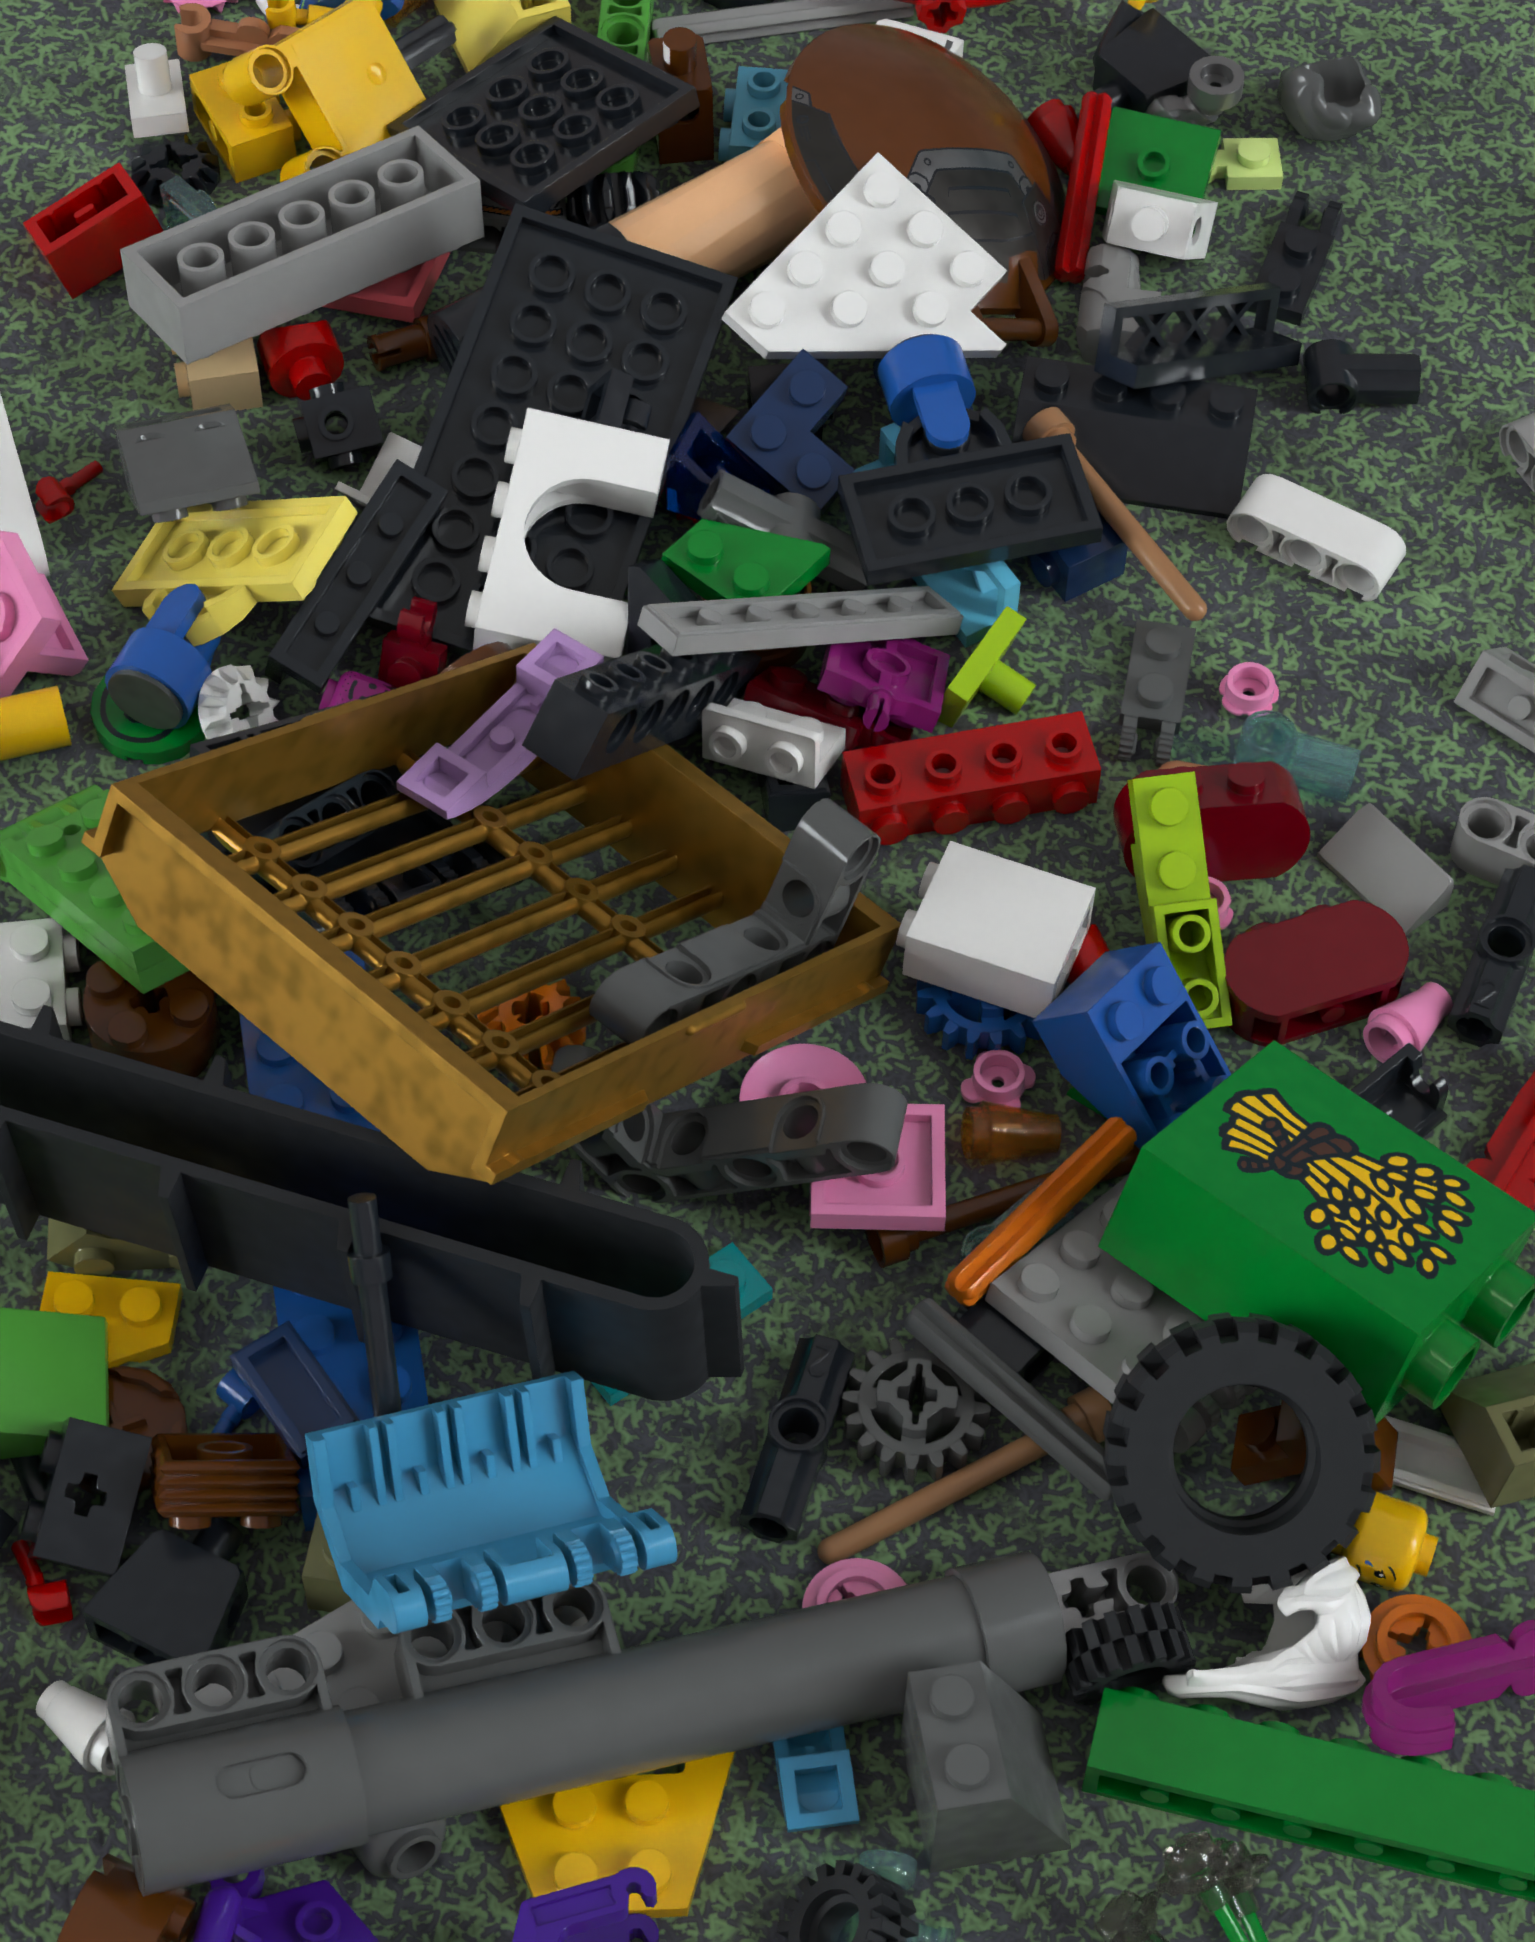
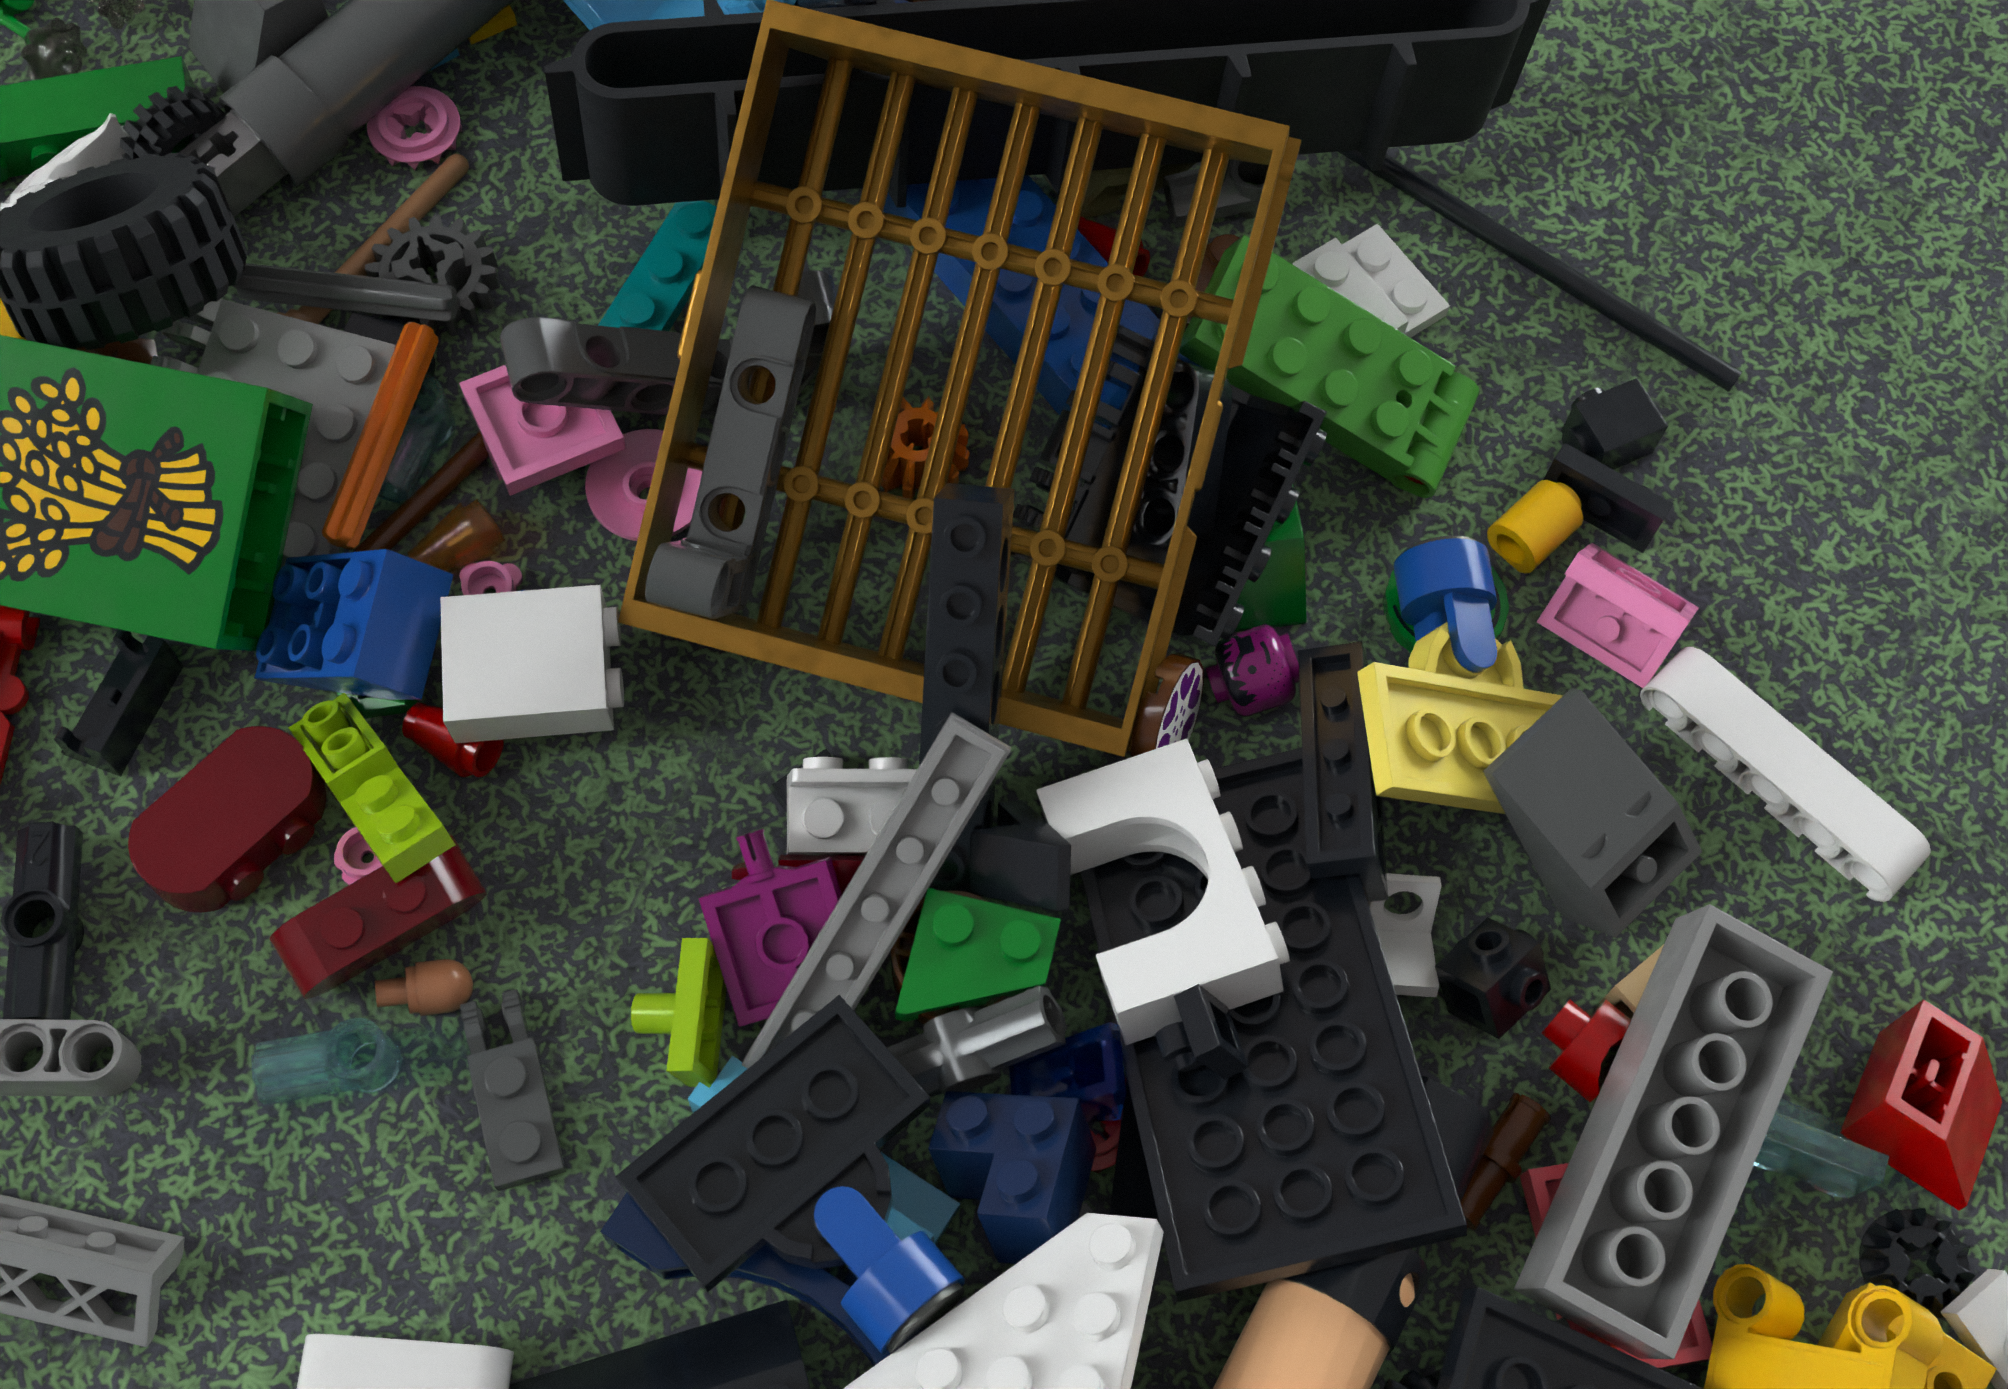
camera: 150 degrees right, 10 degrees up
red hand [35,460,103,524] -> none
white gear [198,664,280,740] -> none
dark red plate [378,596,449,688] -> none
lavender slope [396,628,604,820] -> none
black piece [739,1334,856,1544] -> none
red brick [840,711,1101,845] -> none
medium nougat piece [1022,407,1207,621] -> none
bright pink plate [1219,662,1279,719] -> none
light grey slope [1317,803,1454,935] -> none
bright pink cone [1363,982,1453,1063] -> none

